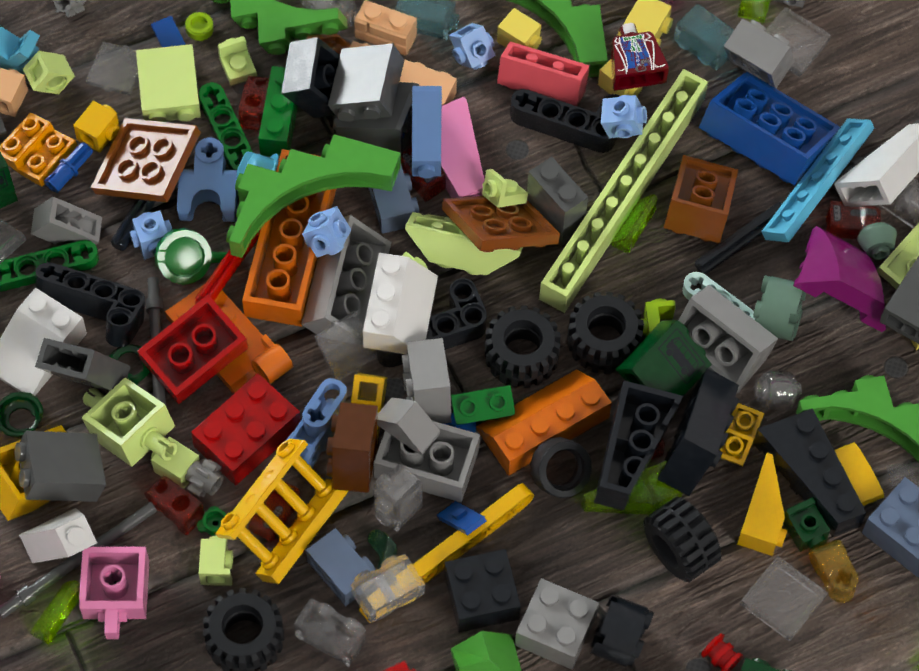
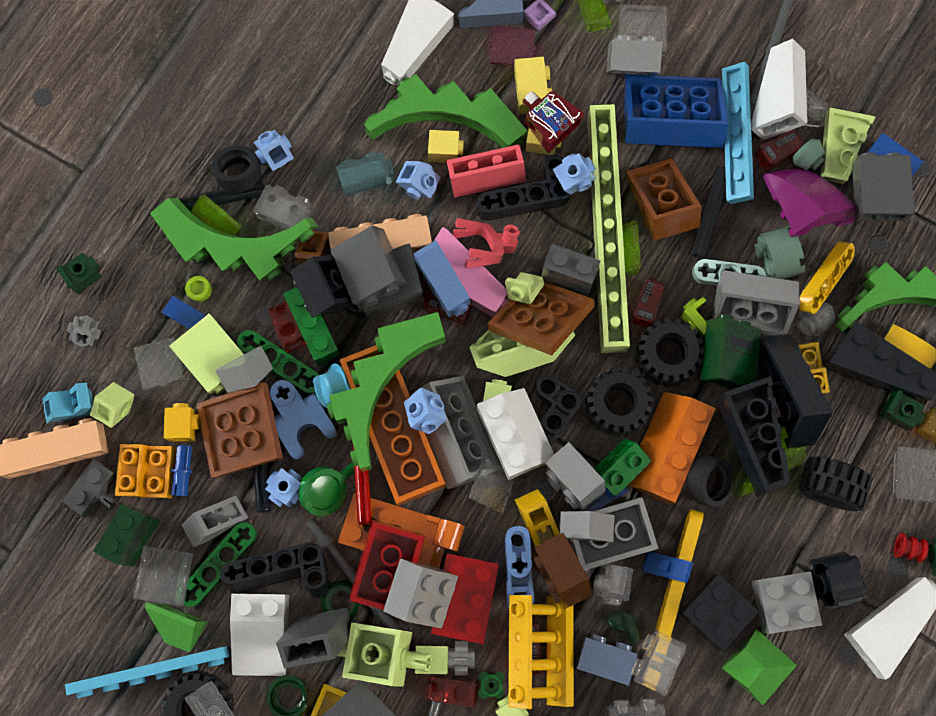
camera: 30 degrees left, 15 degrees up
yellowish green bracket [218,36,257,86] -> none
light nougat brick [354,0,417,56] -> none
sand blue brick [368,165,419,234] -> none
clear light blue brick [674,3,734,71] -> none
yellow slope [737,453,787,556] -> none
none -> light grey slope [215,346,273,393]
none -> light grey brick [383,558,458,628]
none -> coral piece [452,218,520,269]
none -> clear red leg [629,277,665,328]
none -> yellow beam [799,241,855,314]

